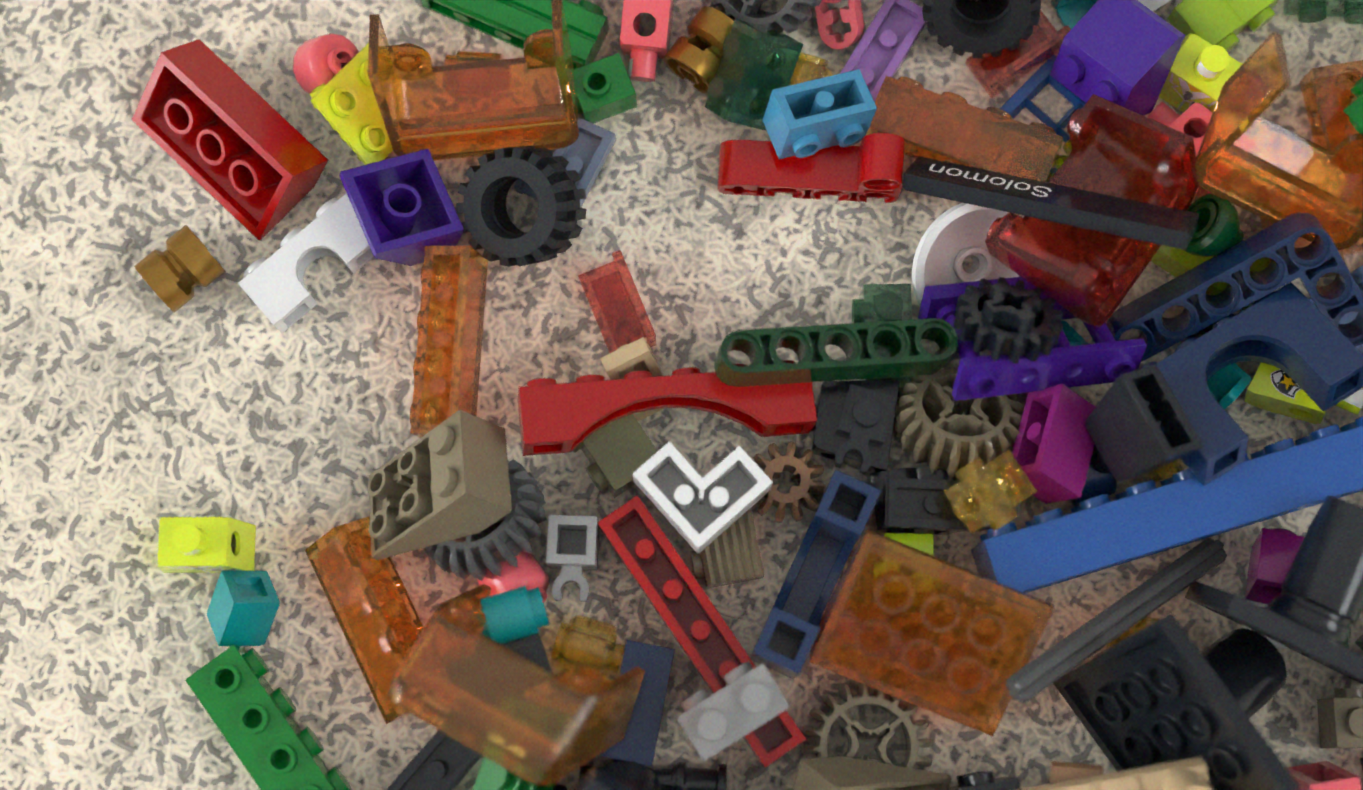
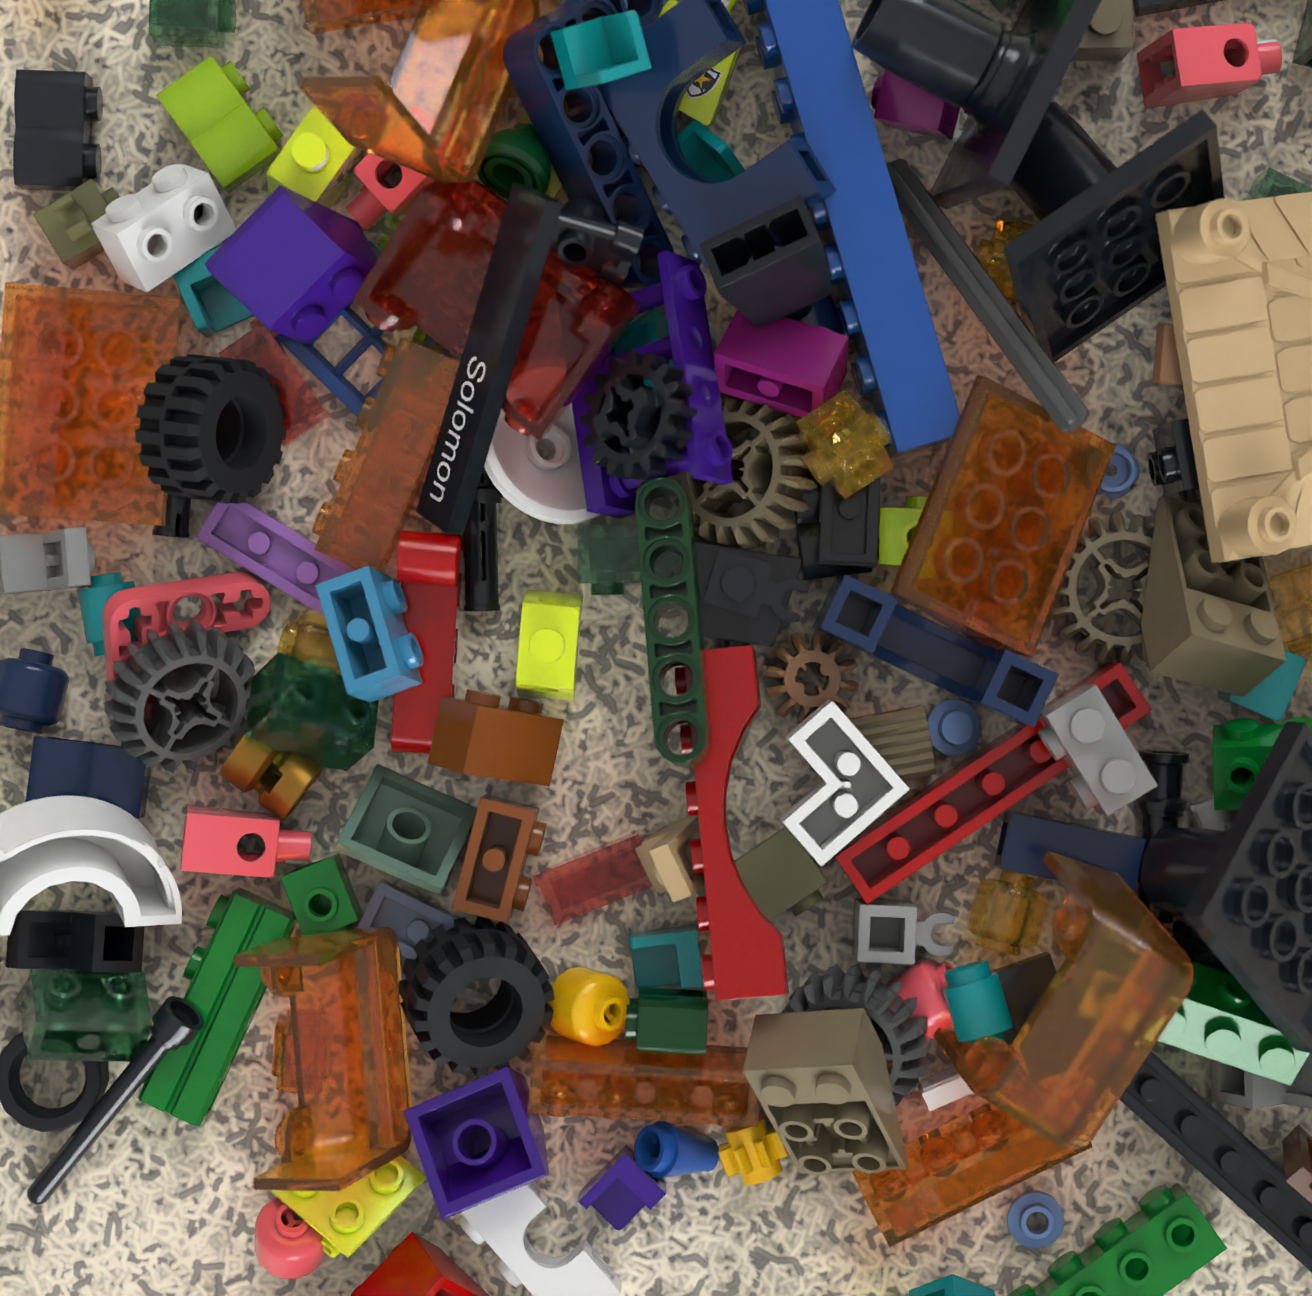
camera: 85 degrees left, 10 degrees up
none -> sand green slope [334,764,477,896]
none -> dark orange brick [428,689,564,786]
none -> dark orange brick [451,794,547,923]
none -> black pin [463,468,504,611]
none -> neon yellow torso [516,590,583,701]
none -> yellow head [548,966,630,1047]
none -> black plate [549,198,645,286]
none -> teal panel [550,10,652,90]
none -> dark purple panel [578,1145,666,1230]
none -> dark green brick [625,987,708,1056]
none -> teal panel [629,925,704,989]
none -> blue cone [634,1121,719,1178]
none -> yellow gear [717,1116,789,1186]
none -> white tile [917,1062,982,1112]
none -> medium blue plate [927,699,981,756]
none -> medium blue plate [1007,1191,1064,1249]
none -> medium blue plate [1084,443,1140,499]

